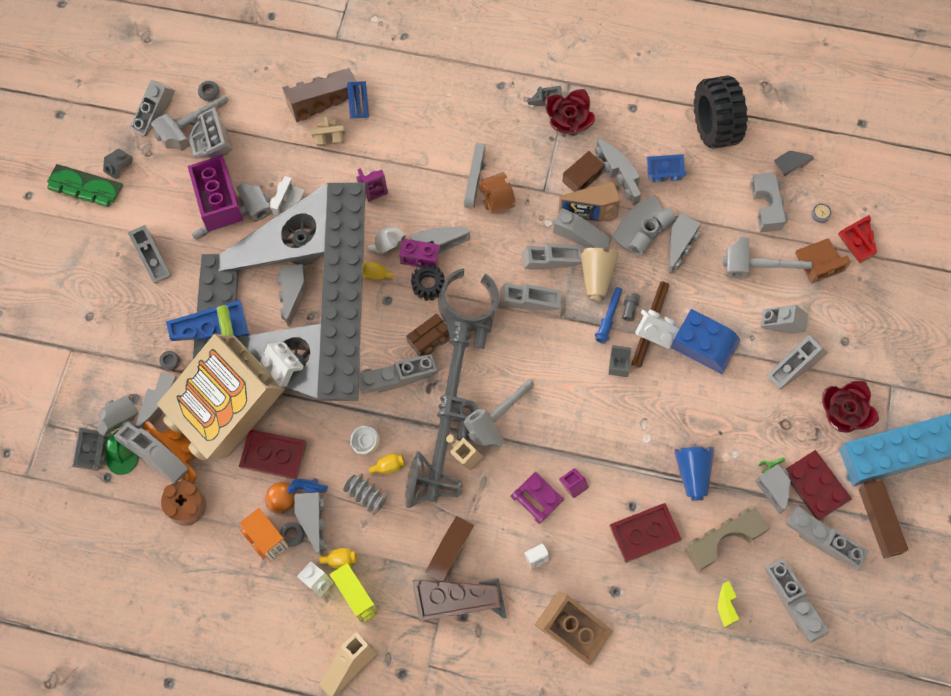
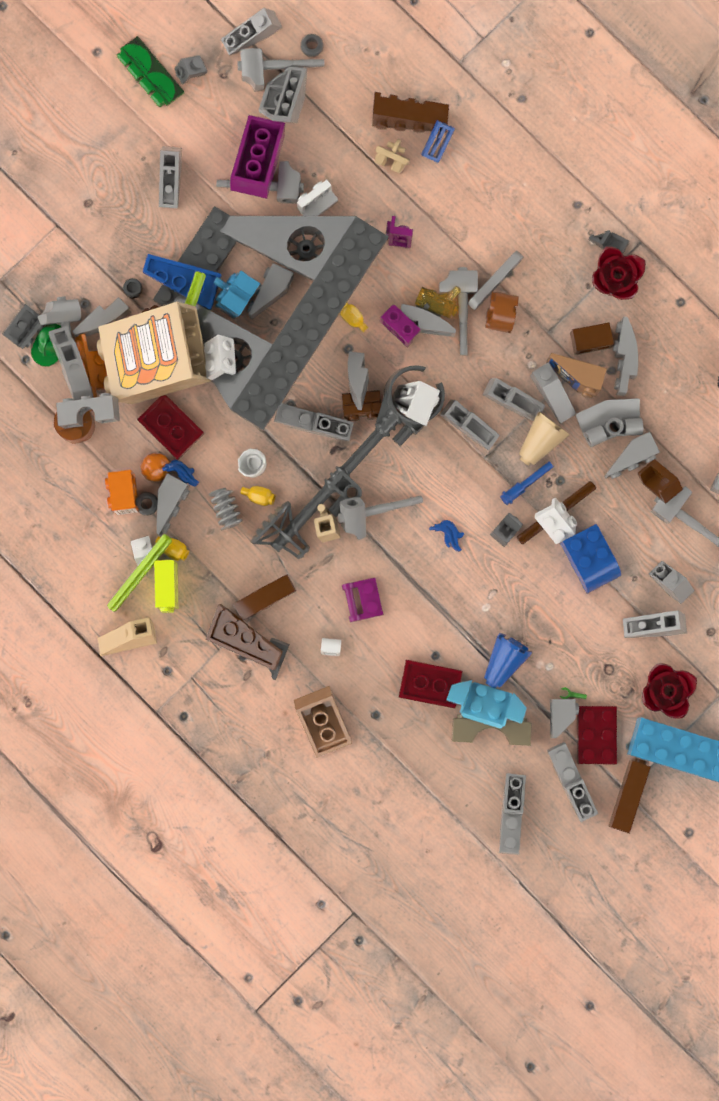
camera: 25 degrees right, 15 degrees up
white piece [368,227,406,255] -> none
black tyre [411,264,445,301] -> none
magenta slope [559,468,589,498] -> none
dark grey pin [622,296,639,321] -> none
blue bracket [646,154,687,182] -> none
neon yellow slope [718,581,739,627] -> none
none -> light grey arch [56,393,120,429]
none -> lime axle [107,534,172,612]
none -> dark azure brick [213,271,260,319]
none -> light grey slope [348,351,369,410]
none -> white wedge [392,381,440,426]
none -> clear yellow piece [415,286,461,319]
none -> blue piece [429,520,464,552]
none -> light grey piece [439,267,478,356]
none -> medium azure piece [447,680,527,729]
none -> reddish brown panel [638,459,683,504]

